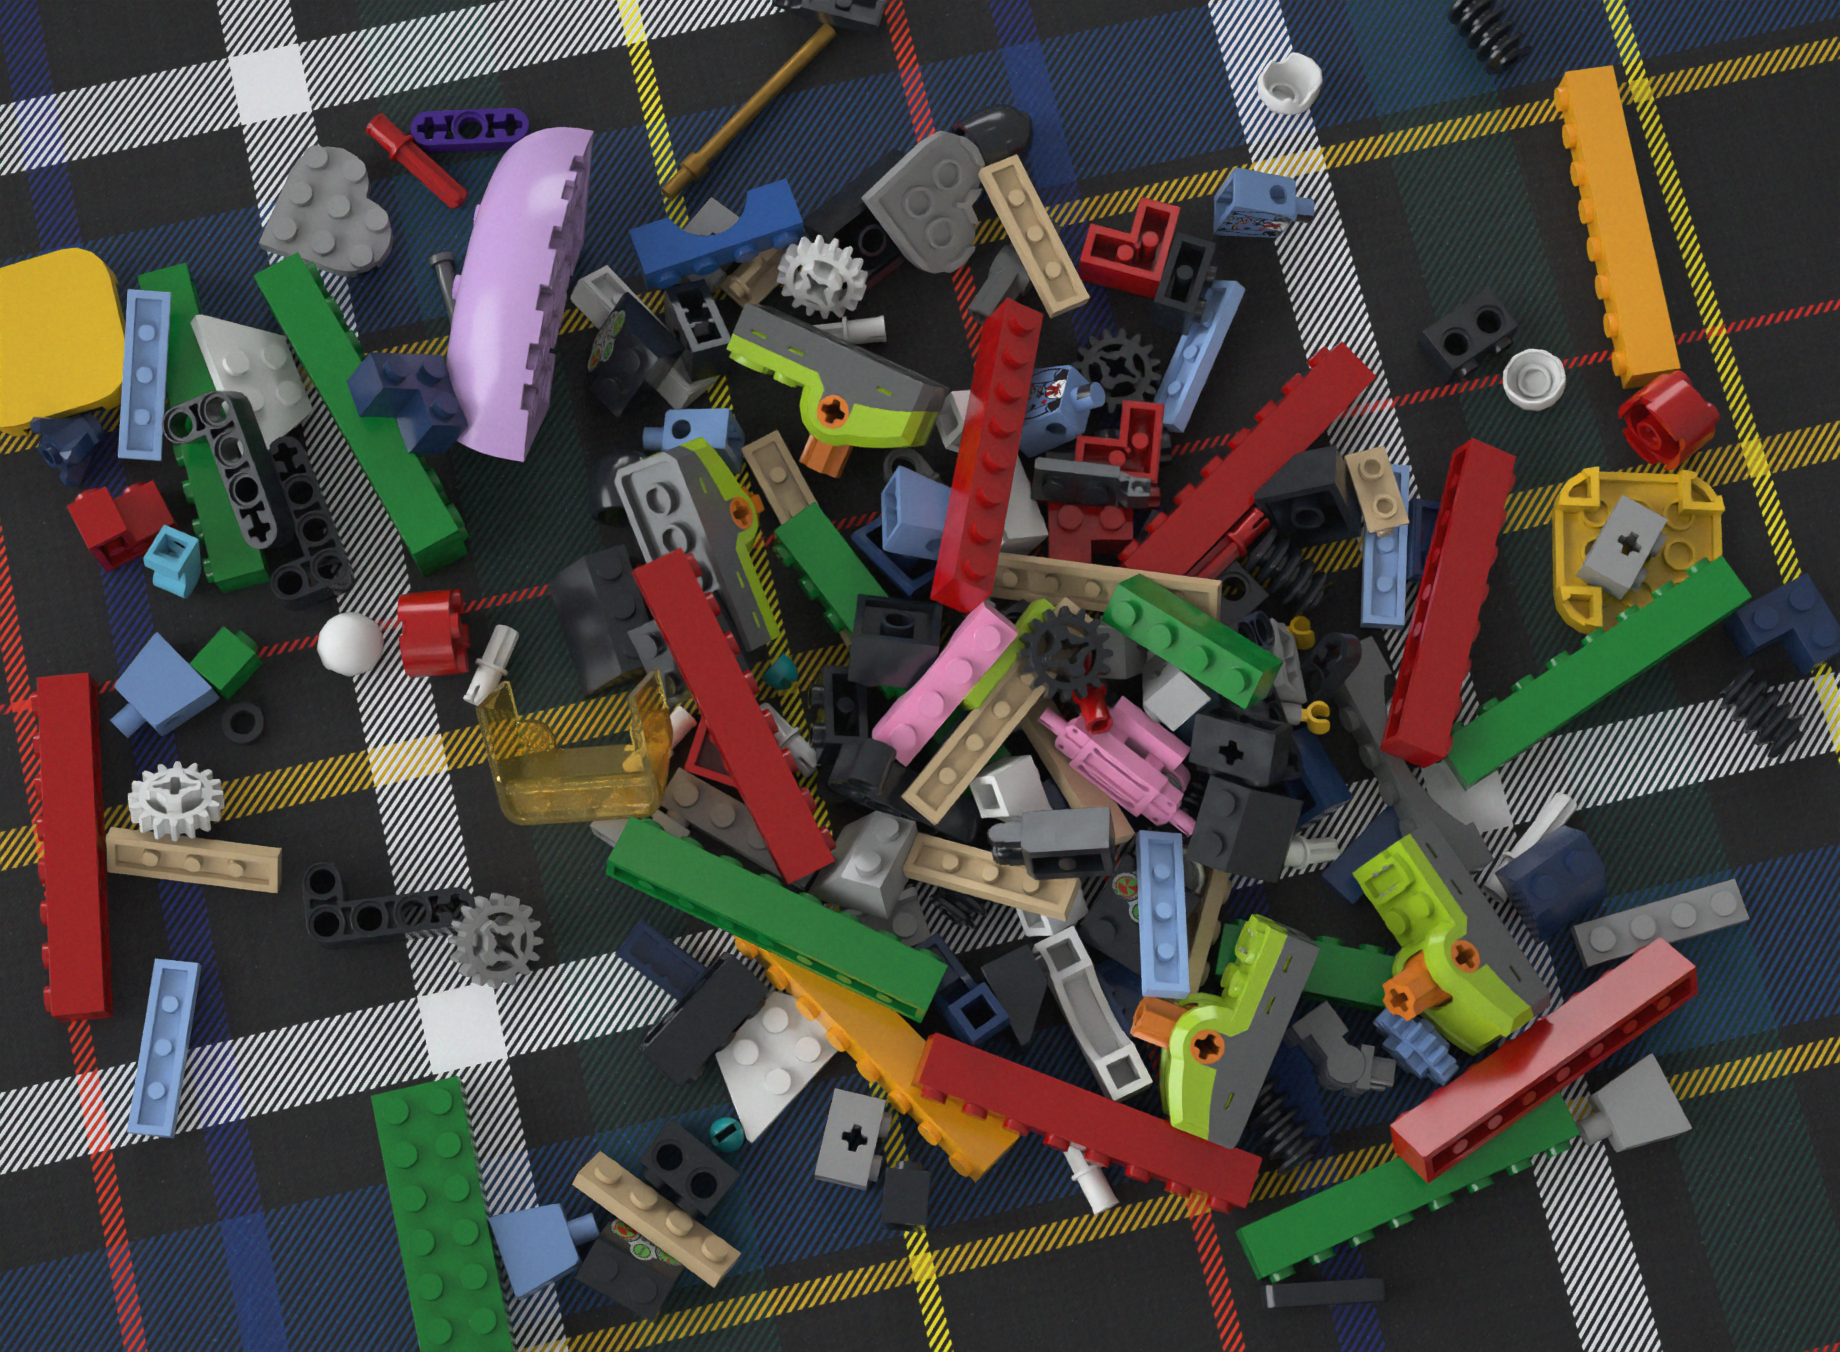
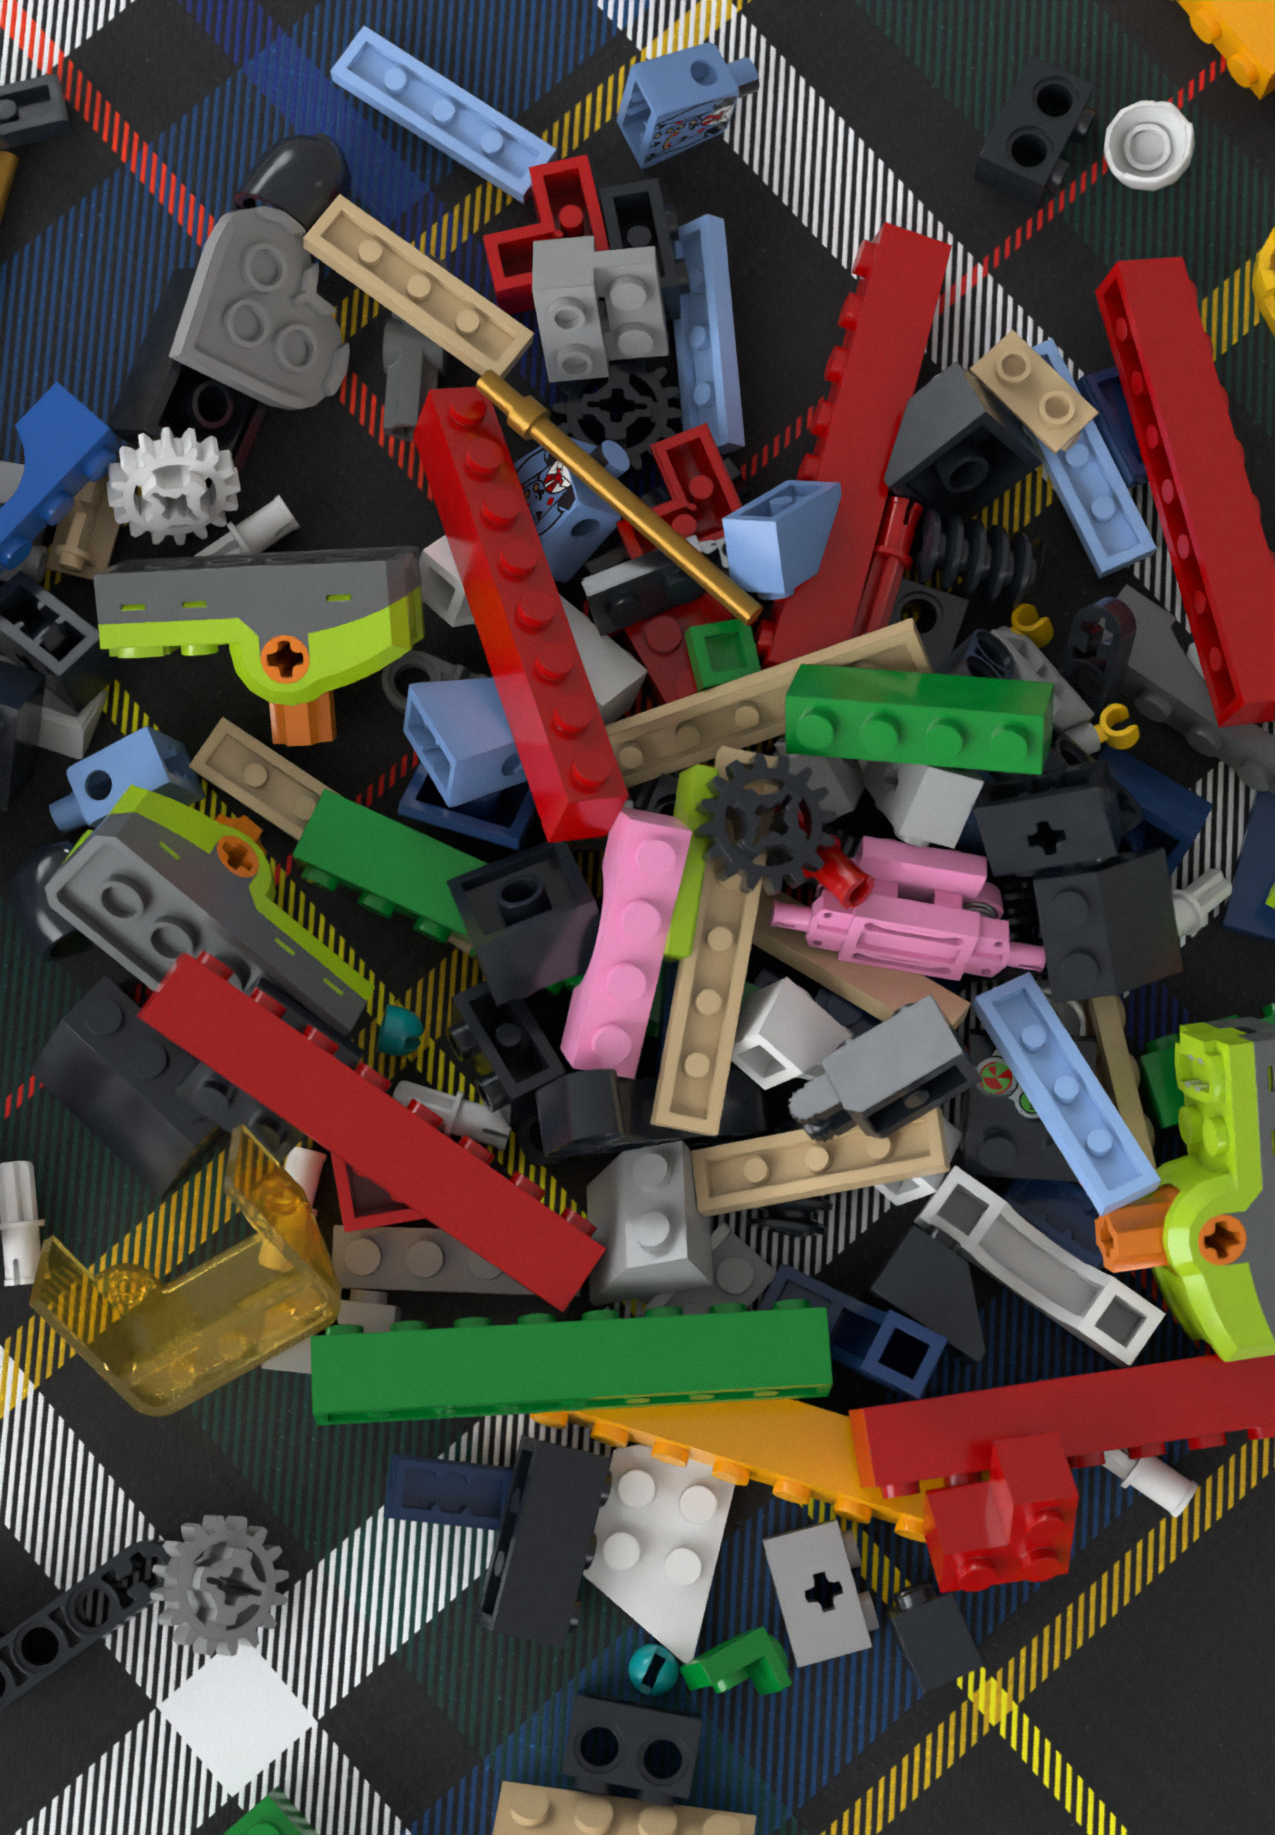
camera: 20 degrees left, 5 degrees up
none -> light blue plate [330,26,558,205]
none -> pearl gold bar [476,369,763,626]
none -> light grey brick [532,236,668,382]
none -> green bracket [678,1626,792,1695]
none -> green plate [684,619,761,693]
none -> medium blue slope [722,480,842,600]
none -> red brick [922,1431,1079,1593]

